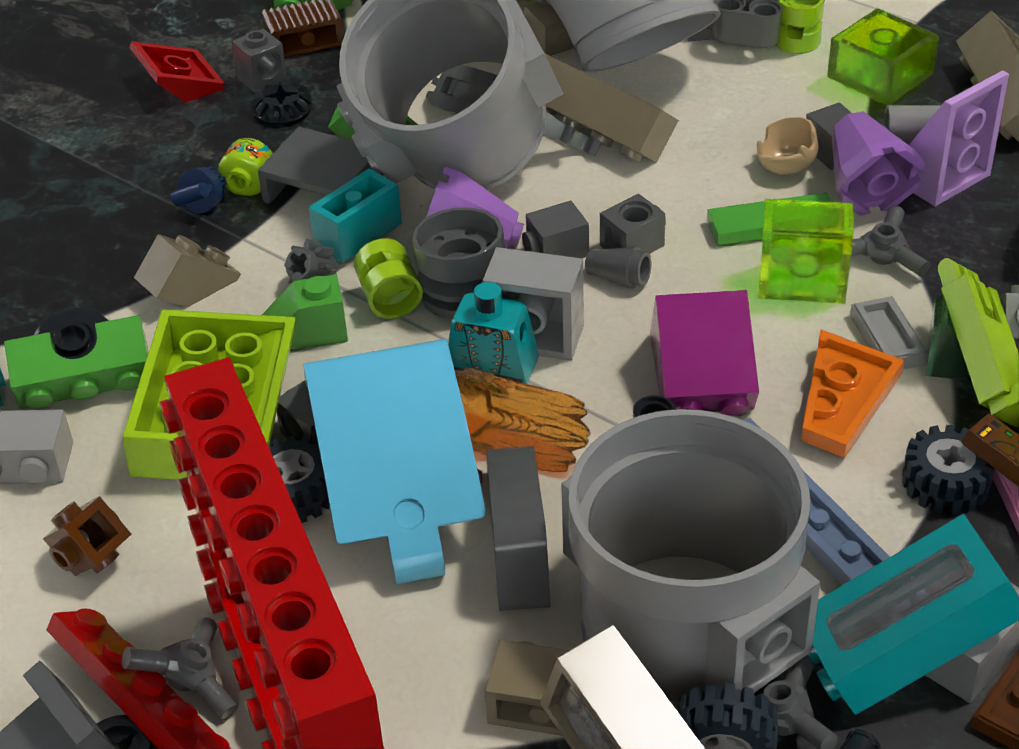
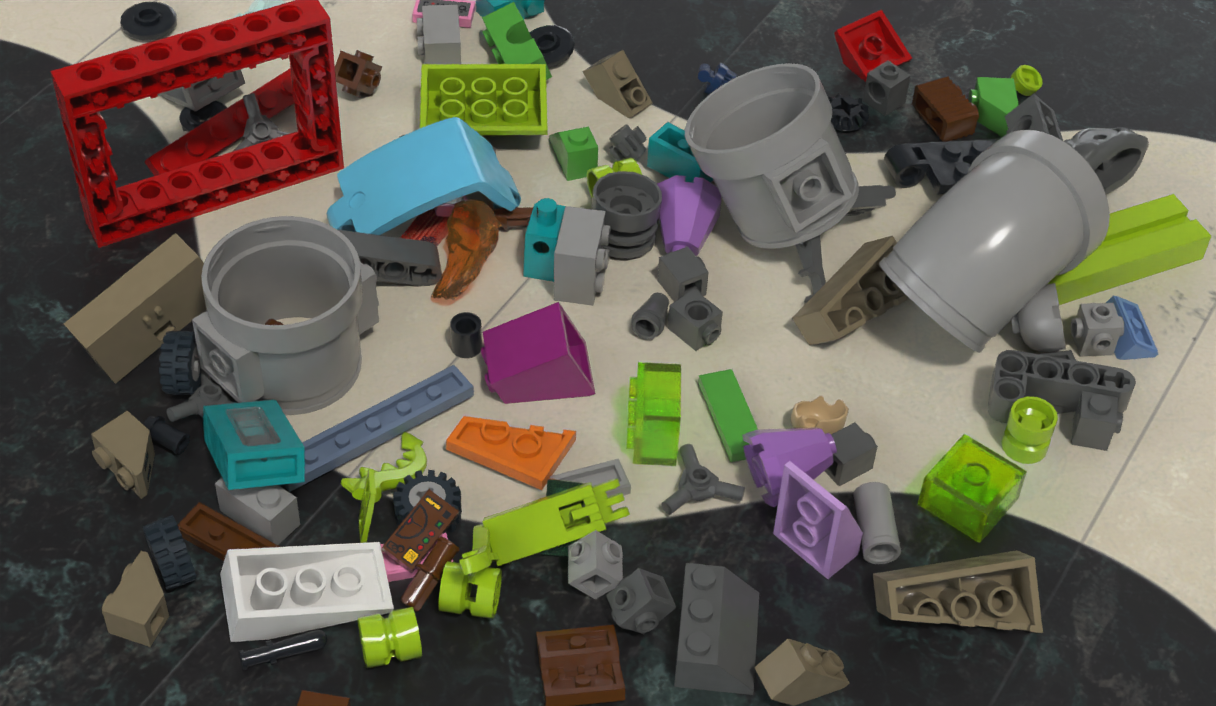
camera: 80 degrees right, 5 degrees up
none -> lime piece [341,432,427,543]

